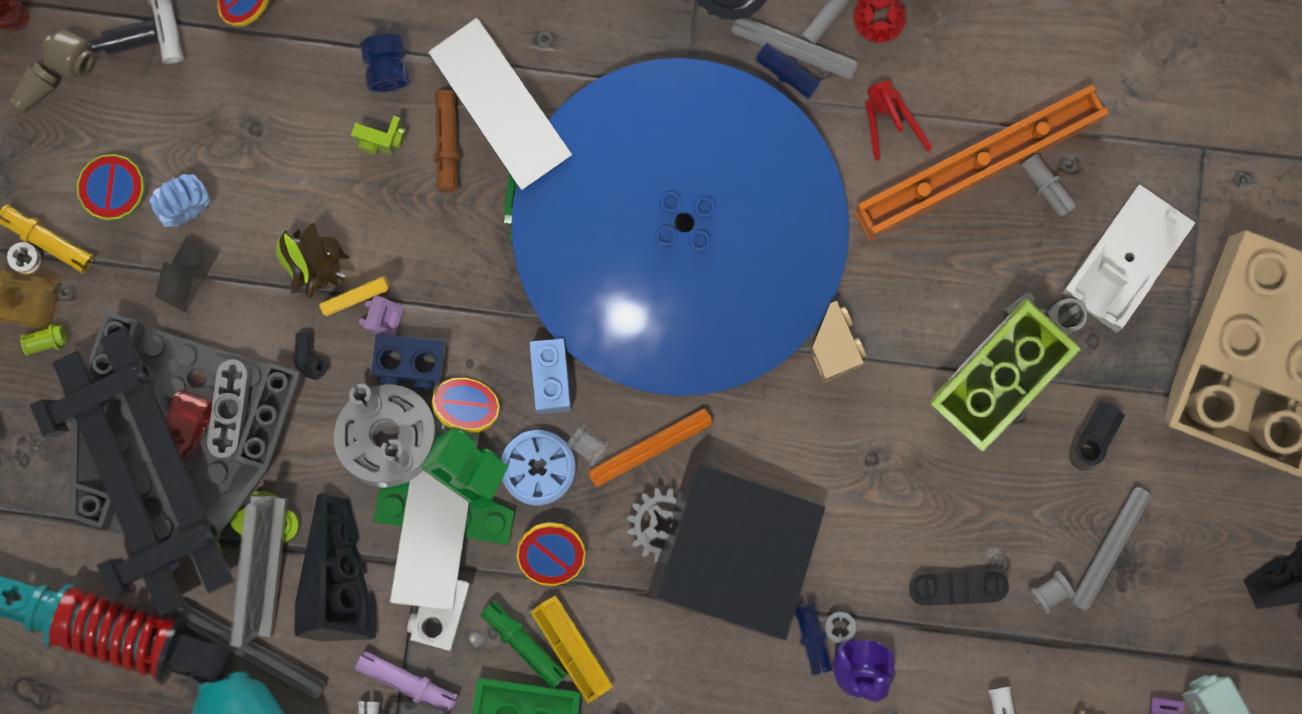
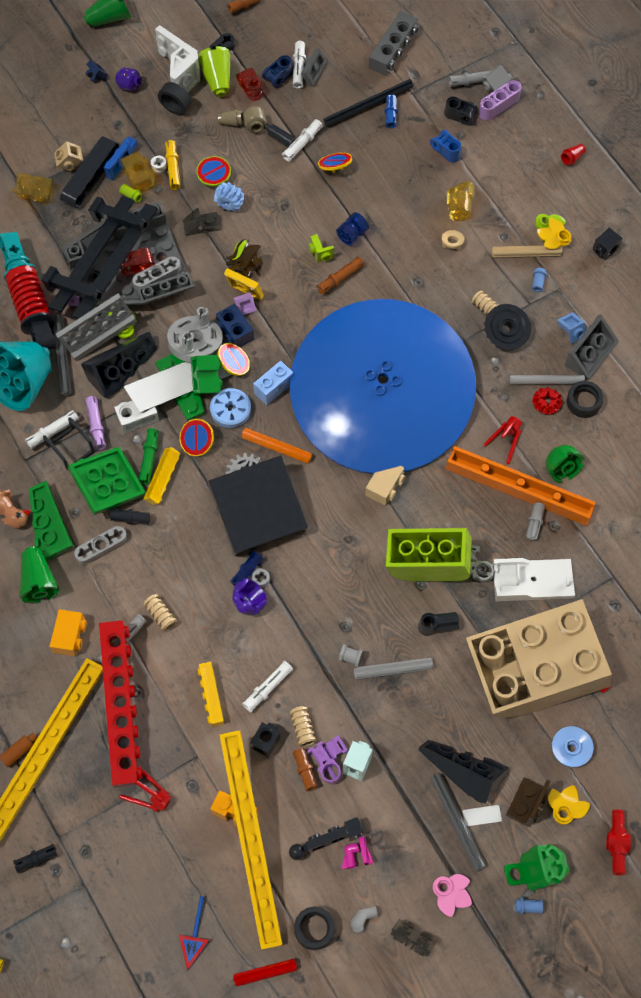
camera: 50 degrees right, 15 degrees down
black arm [294,333,327,380] -> none
white sticker [429,18,572,190] -> none
clear bush [566,423,611,468] -> none
light grey axle [731,18,858,79] -> none
clear blue pin [755,43,821,100] -> none
black piece [909,571,1009,606] -> none
none -> green cylinder [546,445,585,483]

